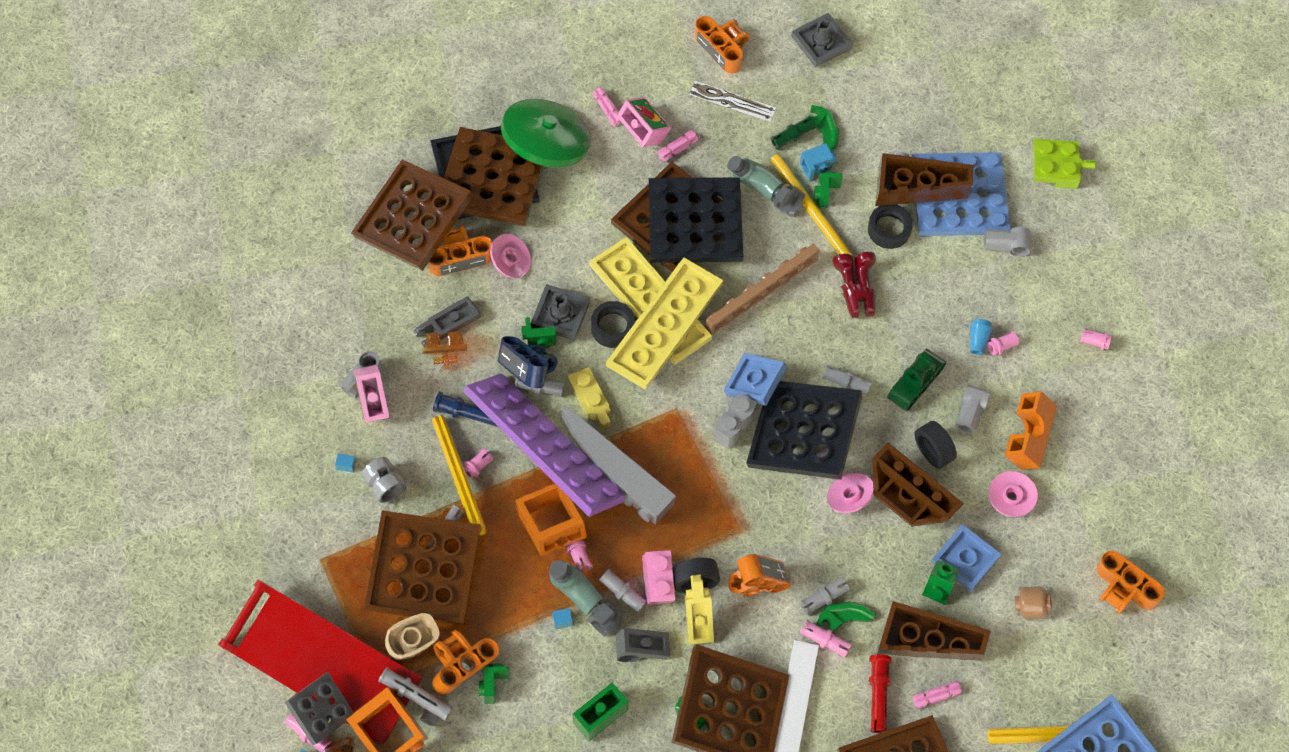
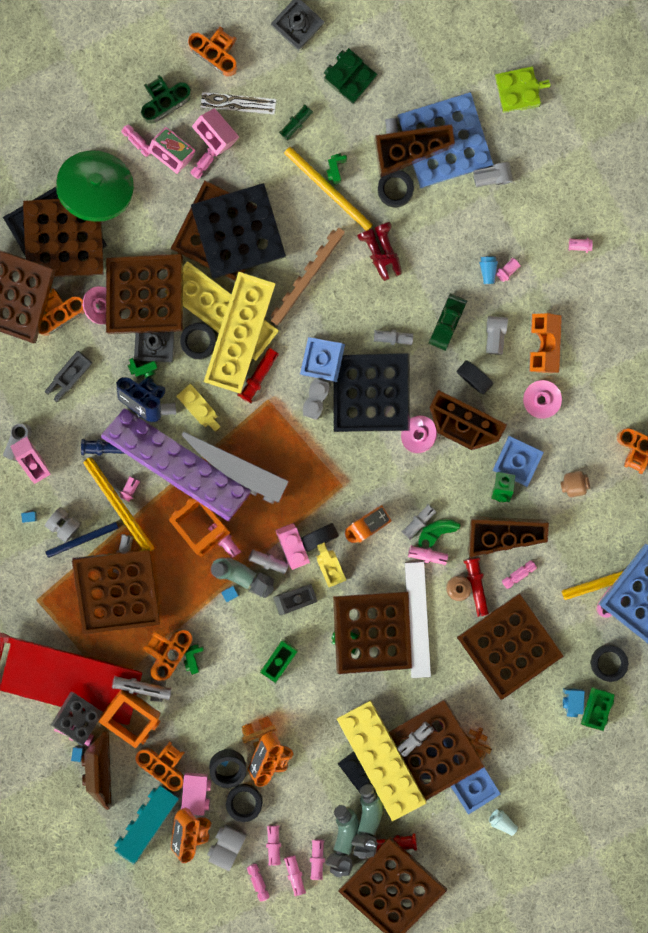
camera: 15 degrees left, 25 degrees up
tan piece [385,613,440,660] -> none
clear orange hips [422,331,467,370] -> none
piece [727,156,805,217] -> none
dark azure brick [800,143,837,181] -> none
green piece [809,105,840,151] -> none
none -> dark blue bar [45,522,119,558]
none -> reddish brown piece [106,254,183,335]
none -> dark green beam [141,75,192,124]
none -> bright pink brick [192,108,239,156]
none -> red pin [237,348,279,404]
none -> dark green plate [323,48,378,105]
none -> medium nougat head [446,576,471,601]

